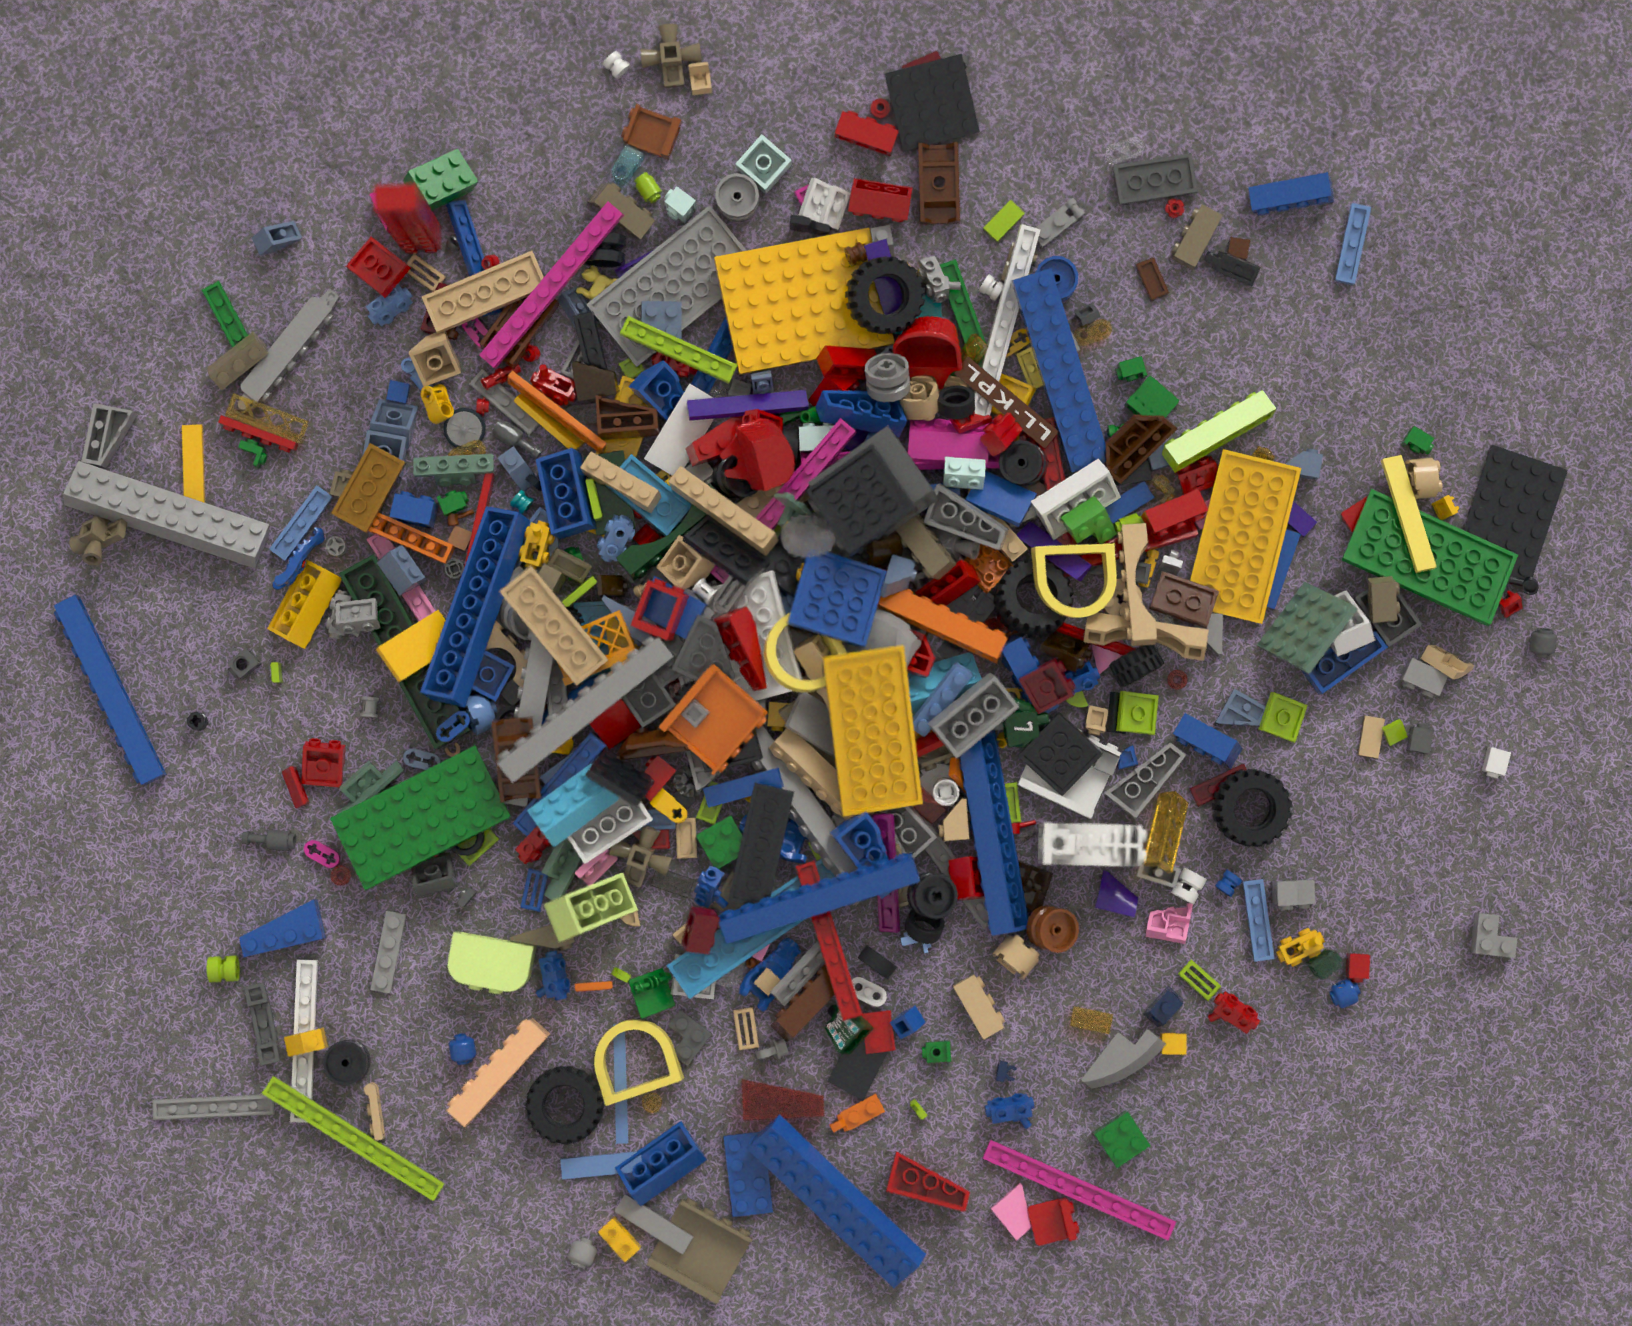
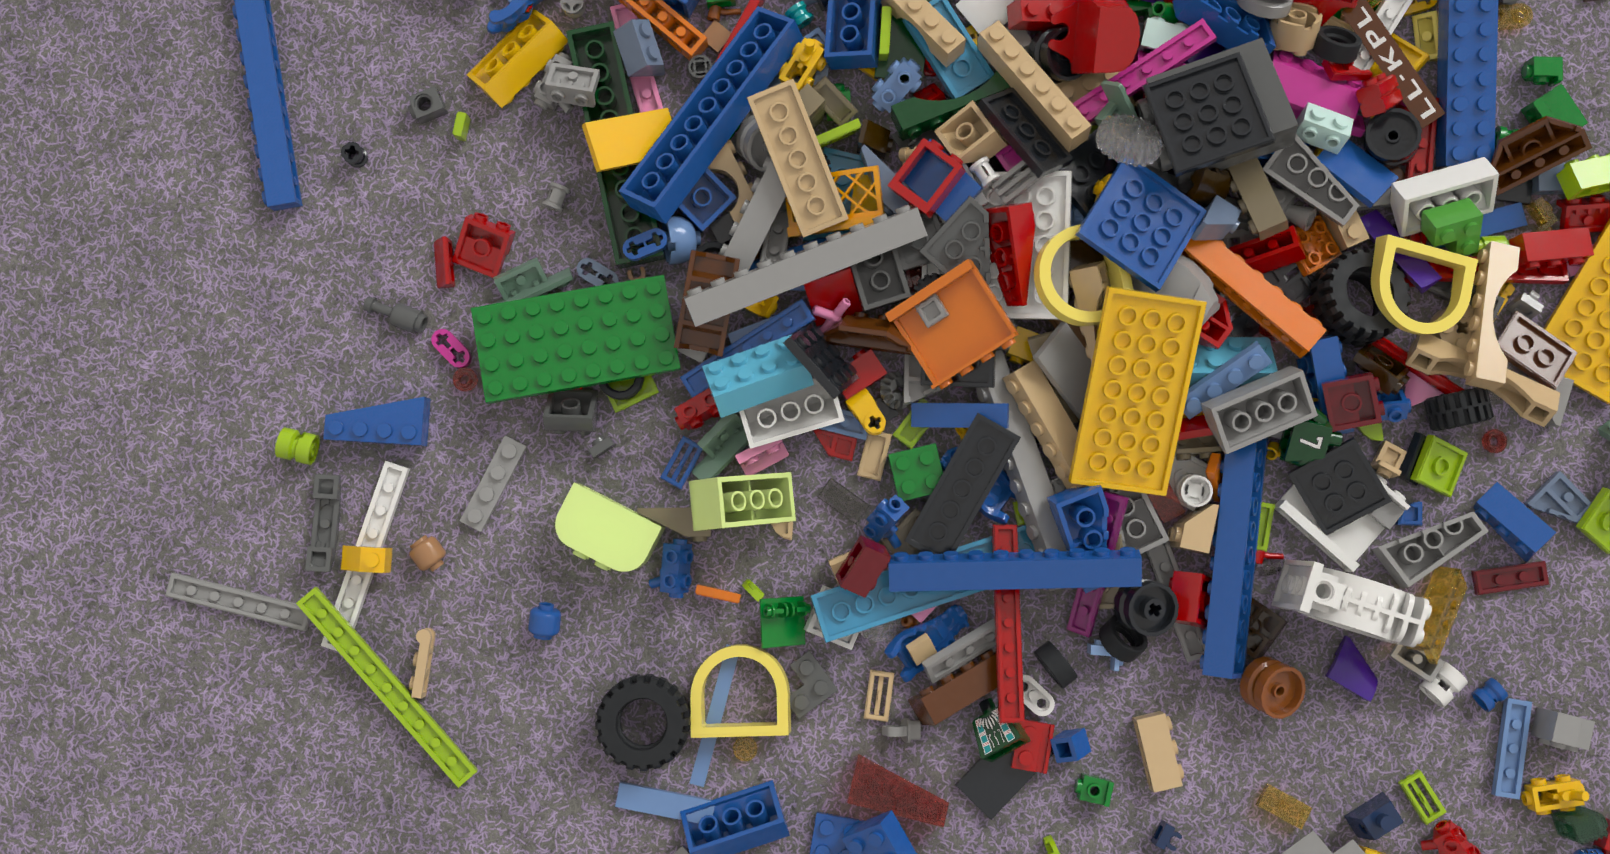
camera: 15 degrees right, 0 degrees up
black wheel [322,1039,371,1086] -> none
light nougat brick [447,1018,550,1127] -> none
dark tan brick [609,825,673,888] -> none
orange hinge [830,1093,885,1133] -> none
tan brick [992,934,1040,980] -> none
bright pink slope [1146,903,1193,944] -> none
black tyre [1212,769,1292,847] -> none
none -> medium nougat head [409,535,446,572]
none -> bright pink piece [812,298,851,333]

